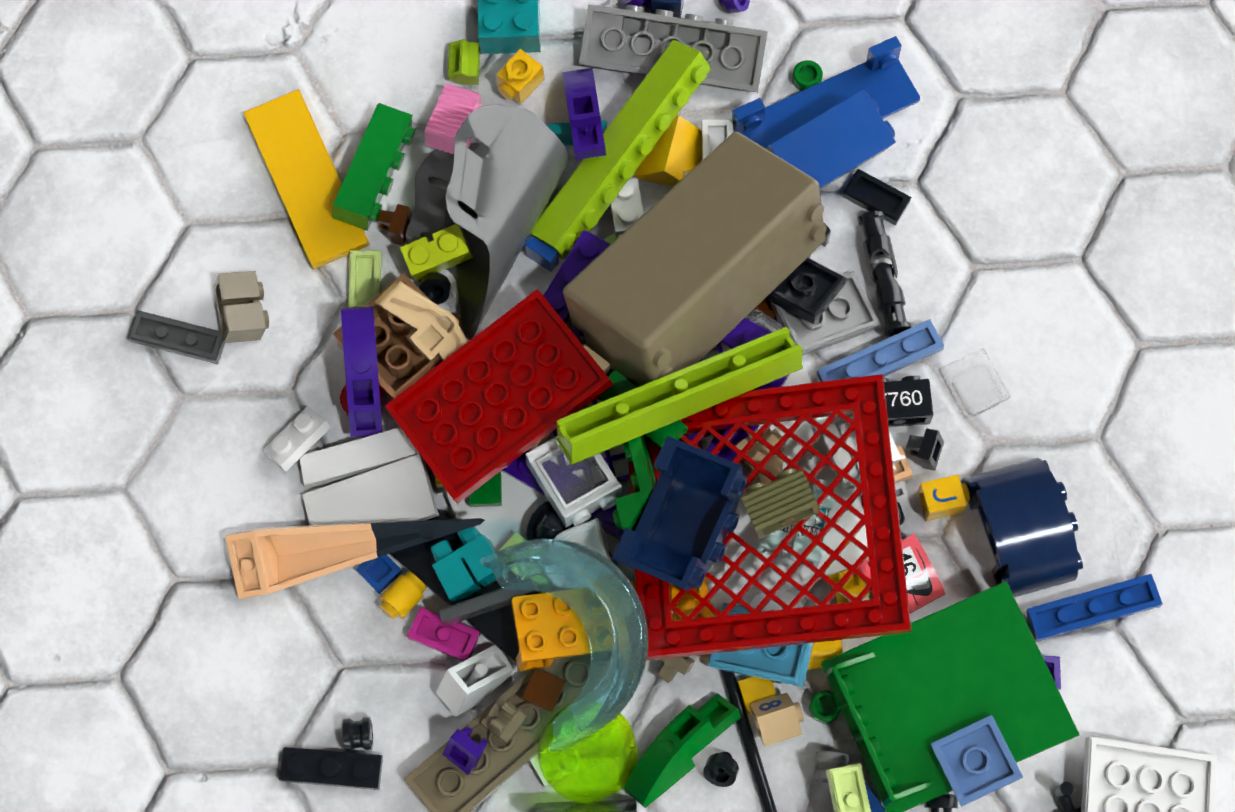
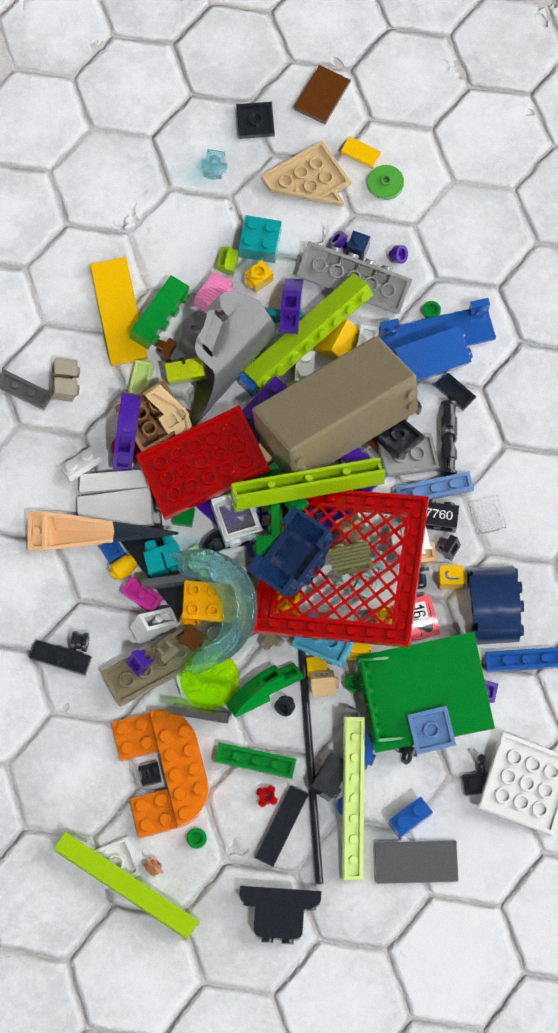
camera: 10 degrees right, 0 degrees up
black tile [419,272,451,305] -> none

